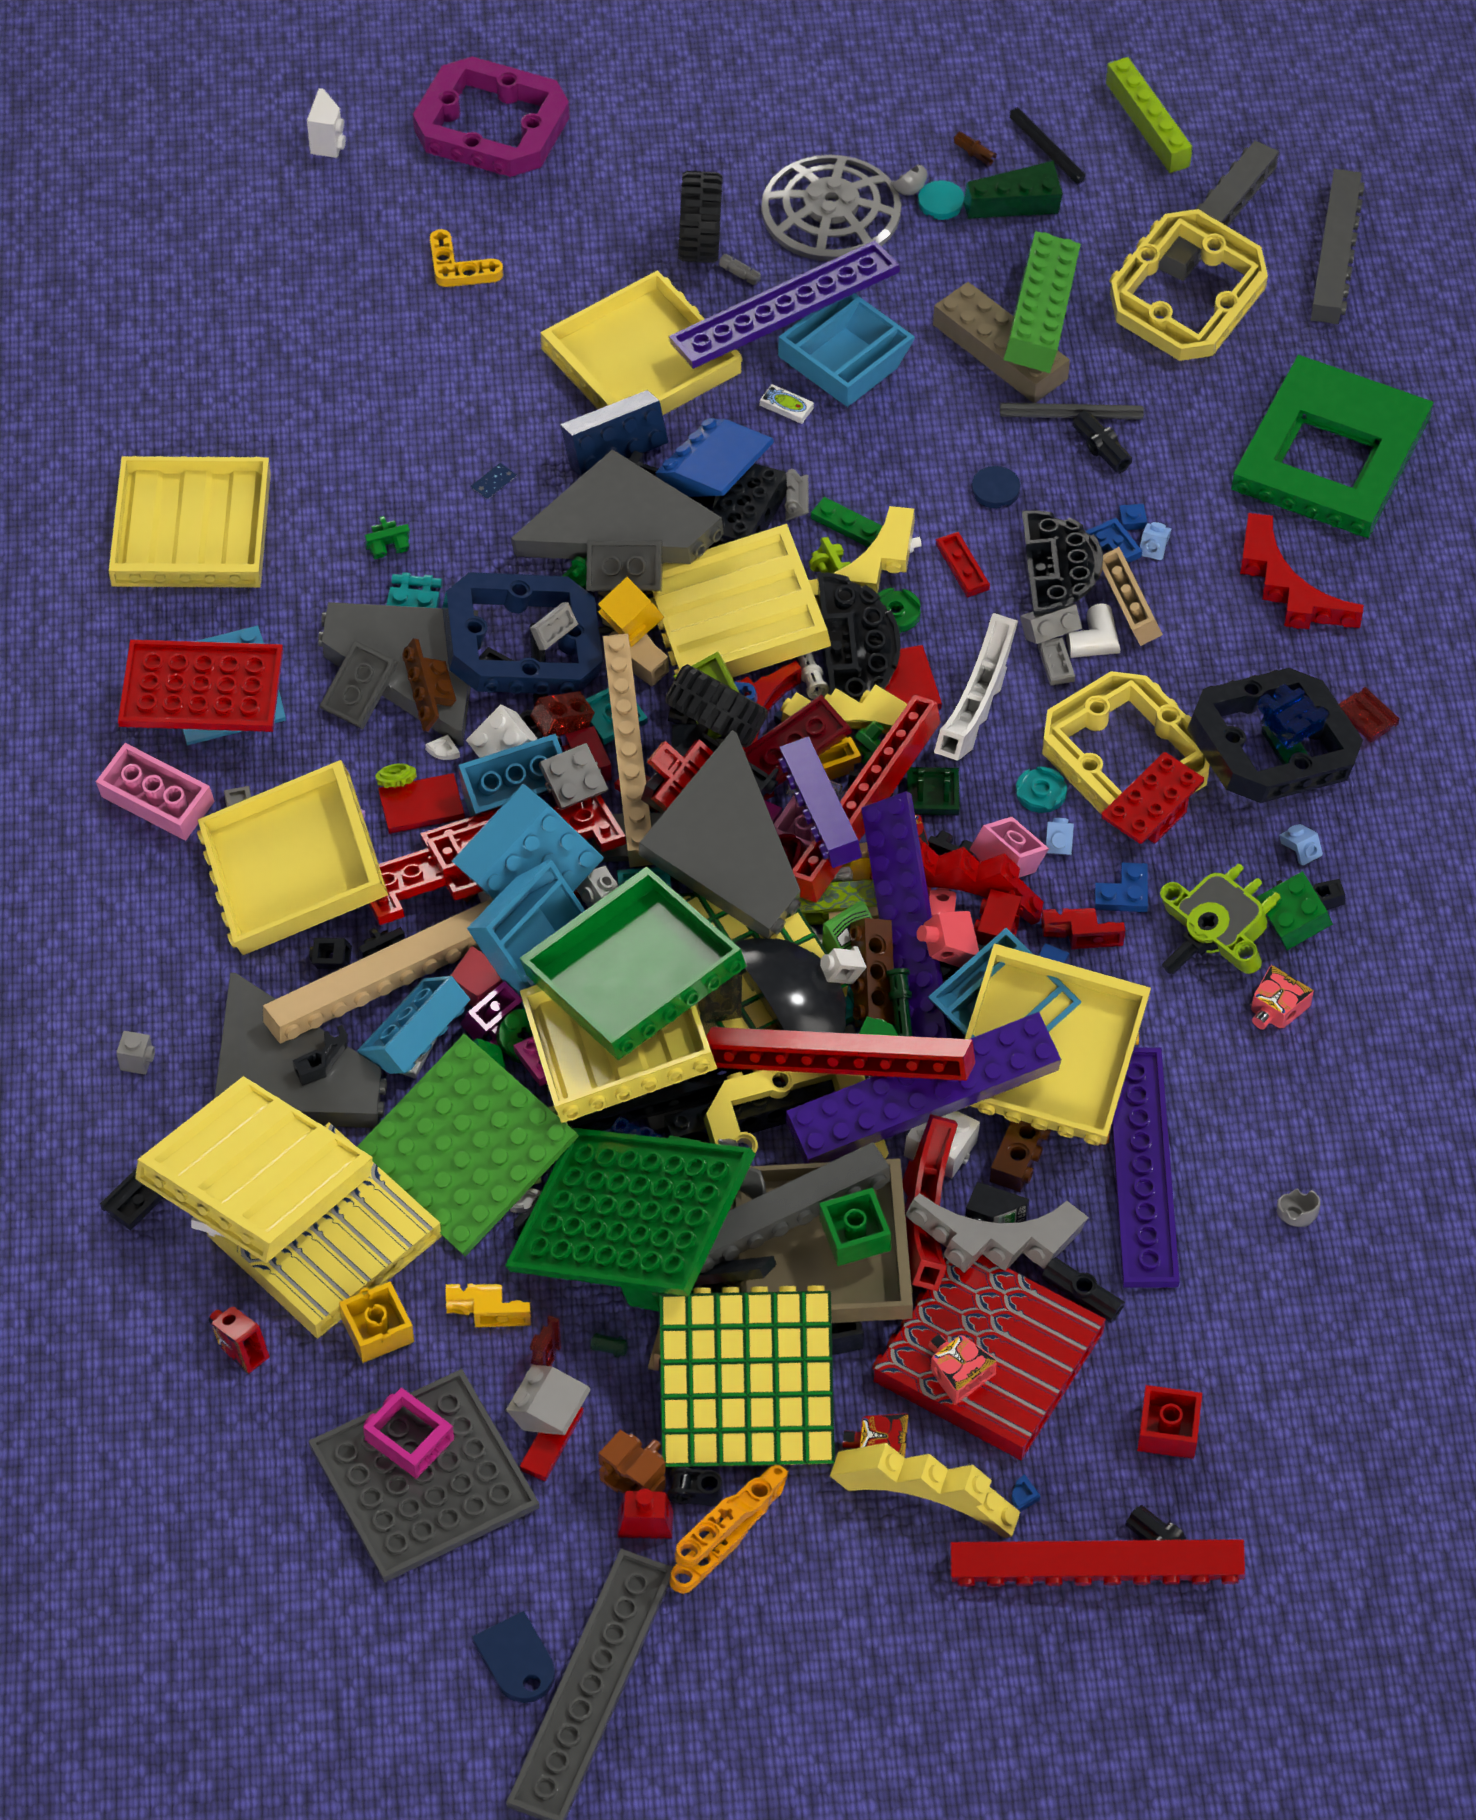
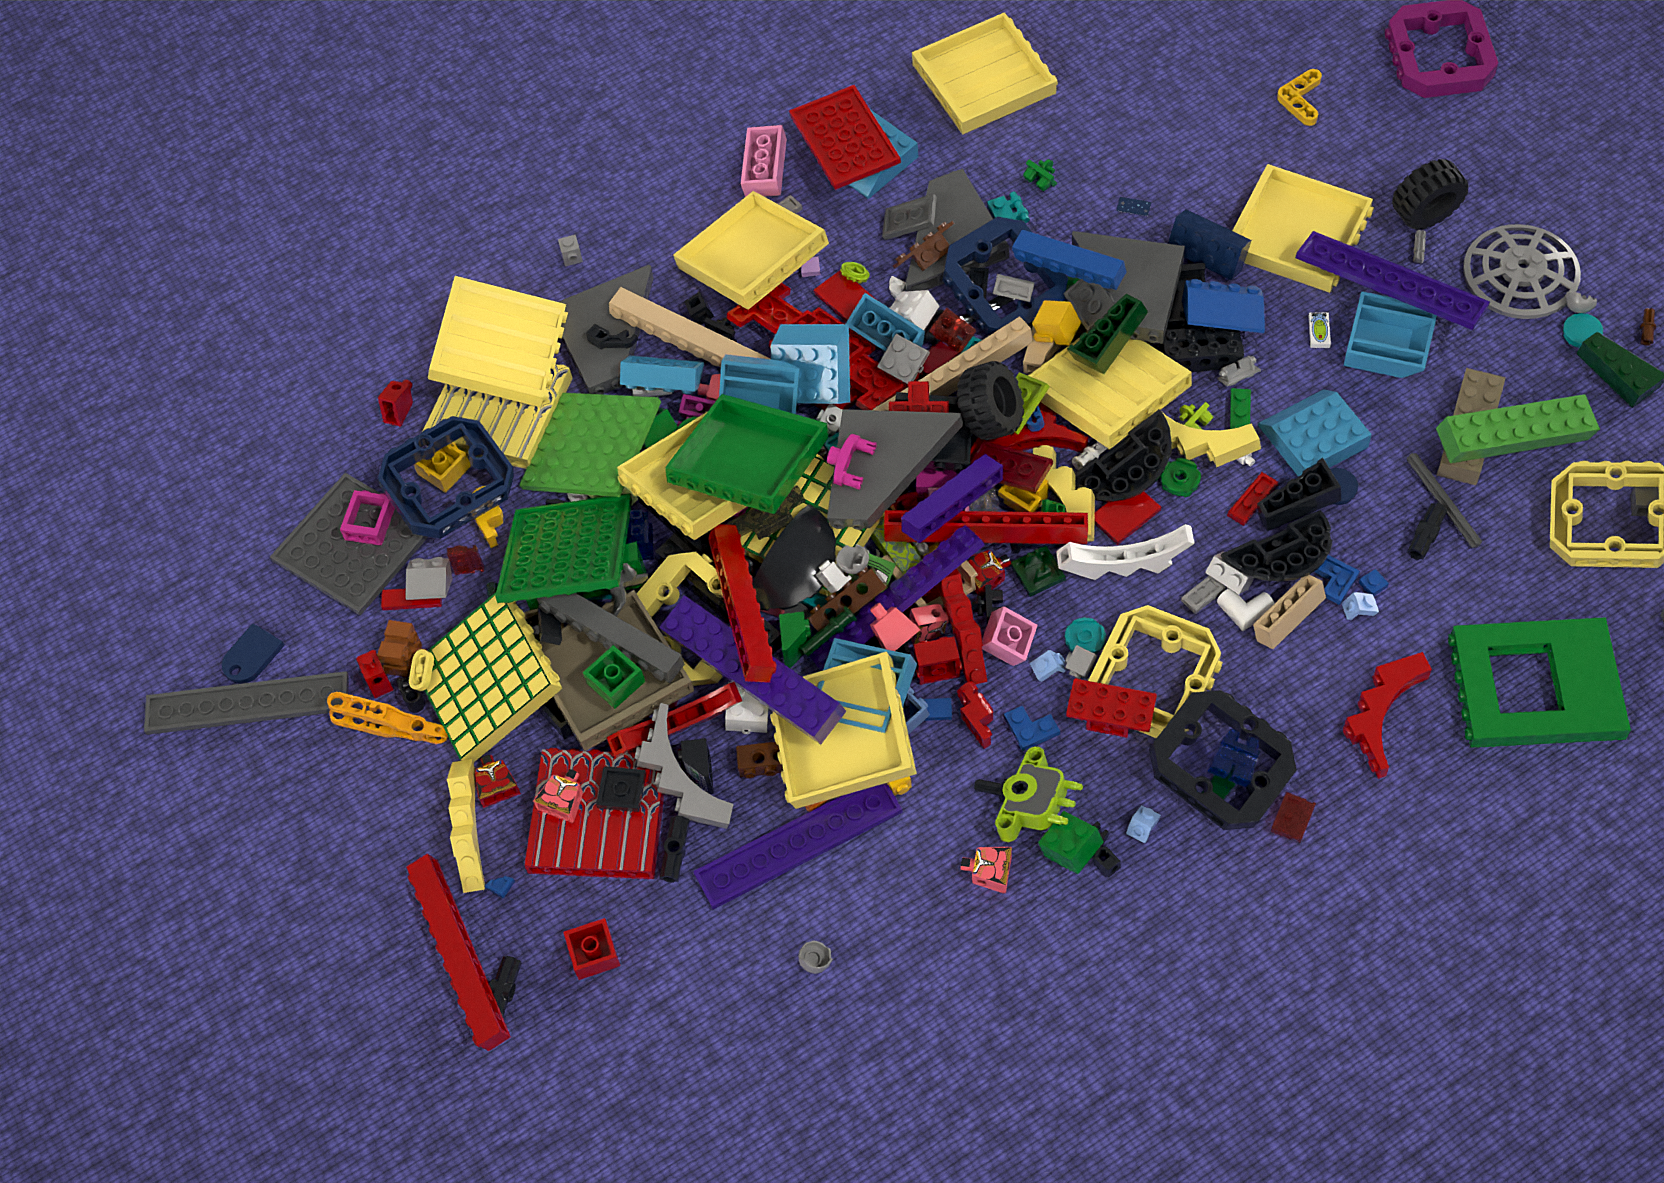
camera: 70 degrees right, 5 degrees up
none -> dark blue panel [378,416,514,539]
none -> light yellow plate [409,649,434,691]
none -> black plate [596,766,646,812]
none -> dark pink connector [827,434,877,490]
none -> light grey hair [836,544,869,574]
none -> blue brick [1012,230,1126,290]
none -> light grey brick [1065,645,1097,679]
none -> dark green wedge [1067,294,1148,375]
none -> black wedge [1257,457,1341,531]
none -> dark azure slope [1258,389,1372,477]

